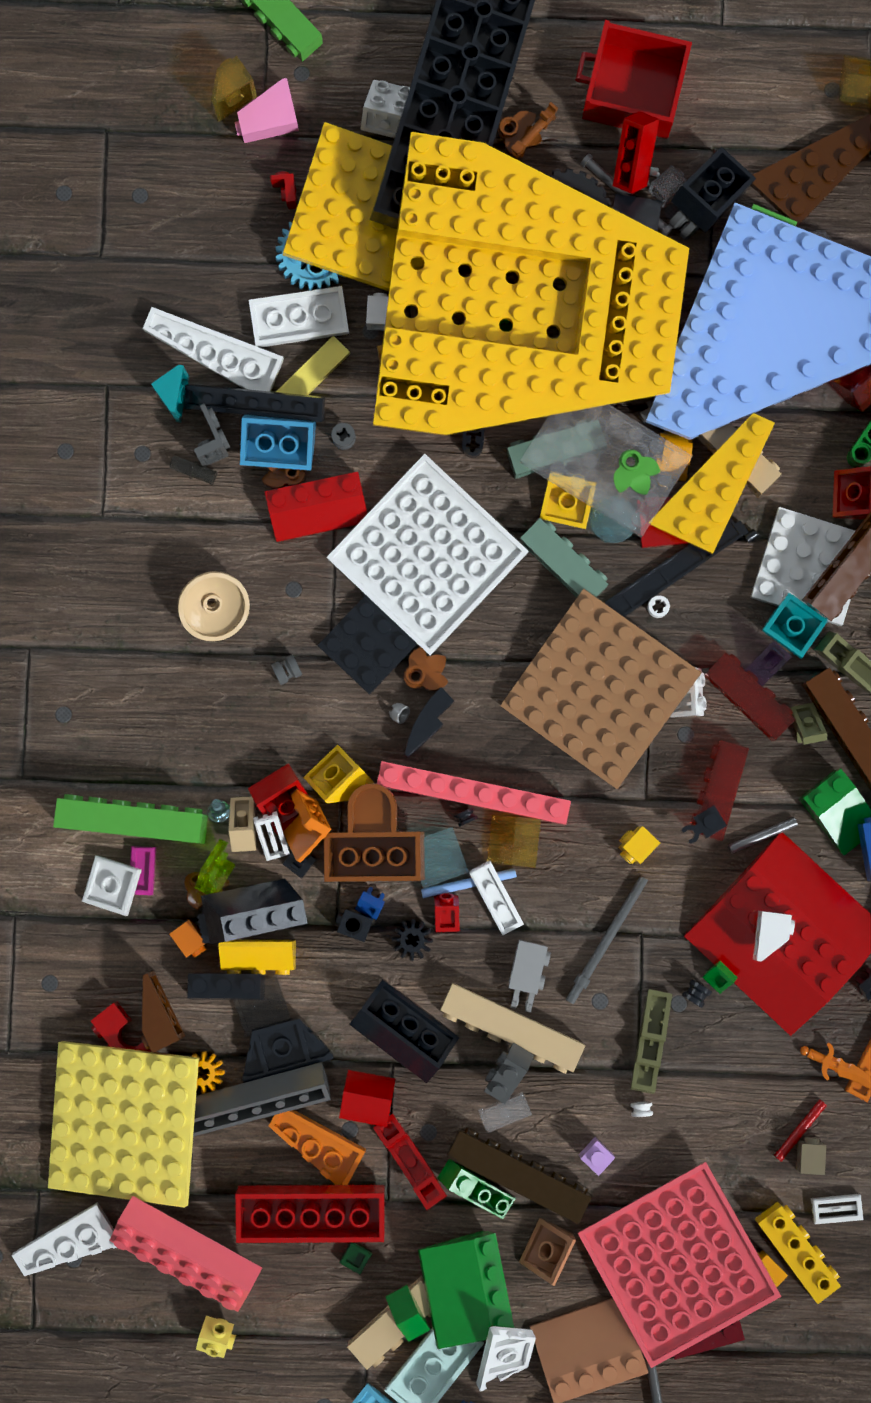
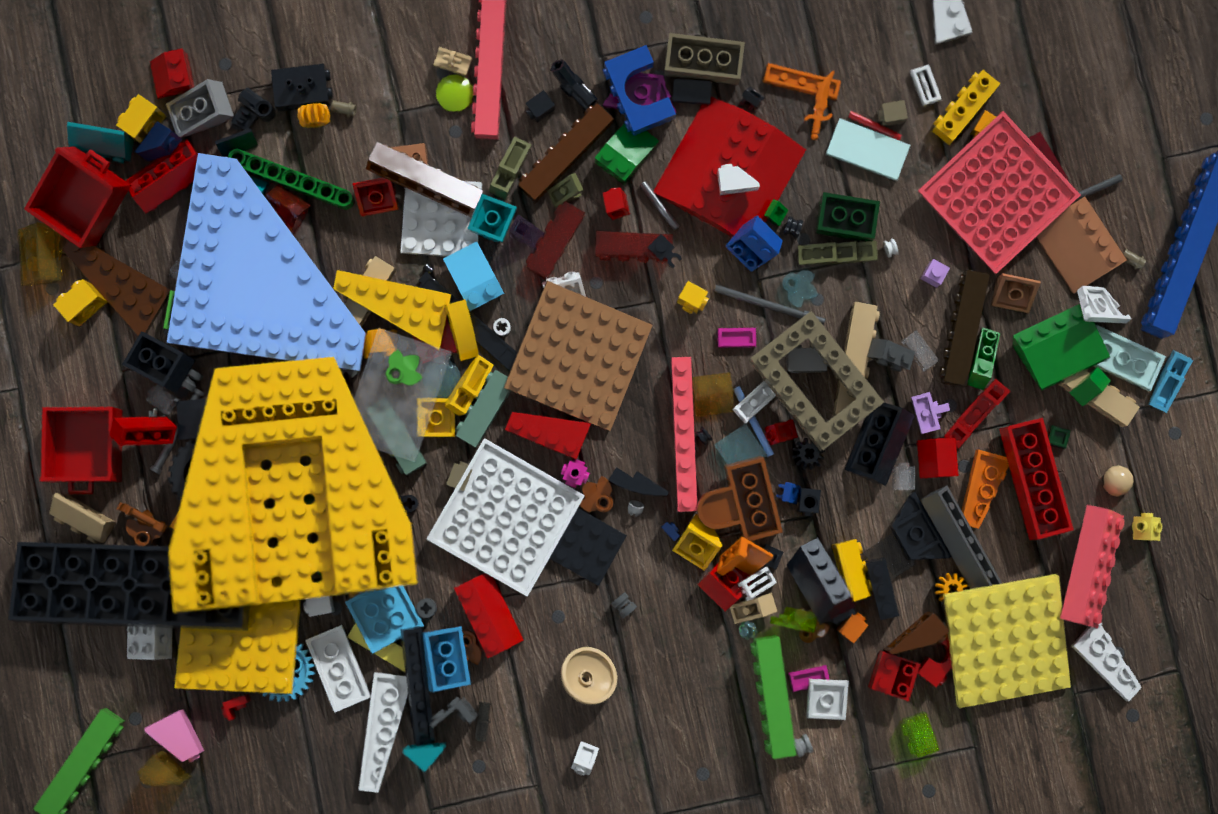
camera: 110 degrees left, 0 degrees up
none -> tan slope [49,493,117,544]
none -> yellow brick [53,279,108,327]
none -> medium azure plate [345,586,424,654]
none -> medium azure slope [443,241,504,311]
none -> yellow slope [444,355,494,416]
none -> yellow slope [445,299,479,361]
none -> dark tan brick [446,461,472,491]
none -> red wedge [505,412,591,459]
none -> dark pink brick [561,459,590,488]
none -> white bracket [571,742,599,775]
none -> red brick [603,187,630,220]
none -> dark blue plate [661,522,680,541]
none -> dark pink tile [717,328,756,348]
none -> blue slope [726,216,783,272]
none -> dark tan brick [749,311,884,451]
none -> clear light blue plate [782,270,818,308]
none -> light grey wheel [794,734,814,758]
none -> dark green brick [815,192,880,242]
none -> light aqua tile [826,118,910,181]
none -> red slope [868,650,920,701]
none -> clear brick [892,463,915,490]
none -> clear neon green brick [901,712,940,758]
none -> lavender hinge [911,392,950,434]
none -> tan hair [1103,465,1134,497]

